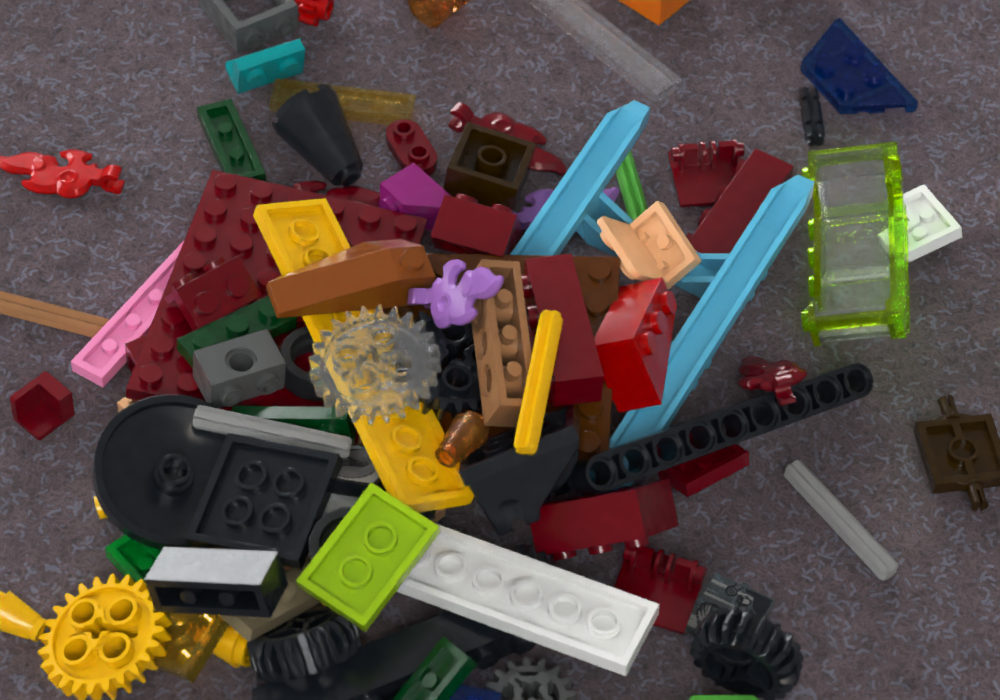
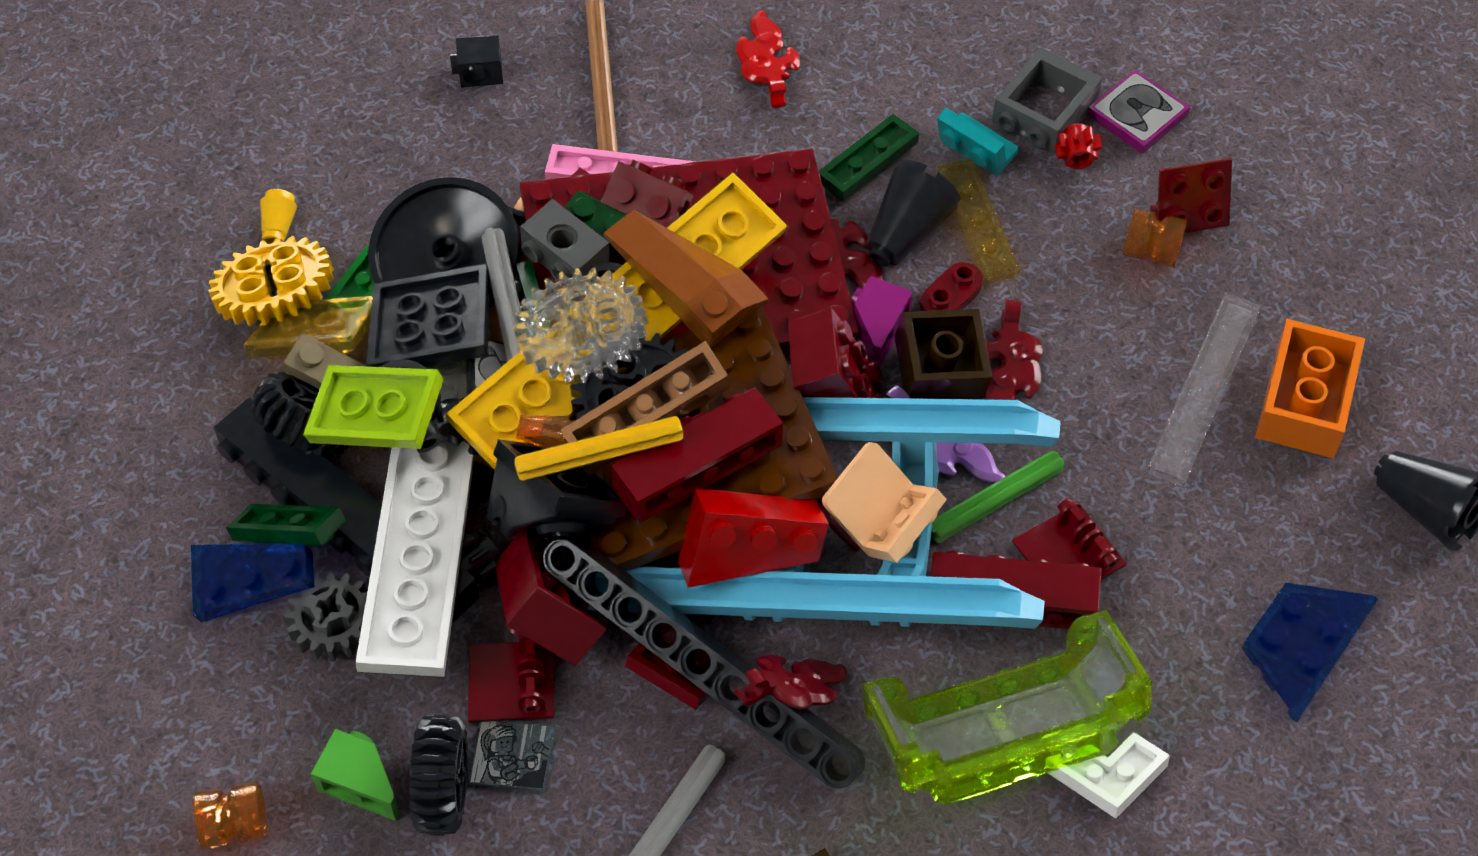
camera: 70 degrees right, 5 degrees up
dark red panel [10,370,75,440] -> none
black brick [144,547,288,618] -> none
medium lavender piece [407,259,504,329] -> none
black axle [799,86,826,146] -> none

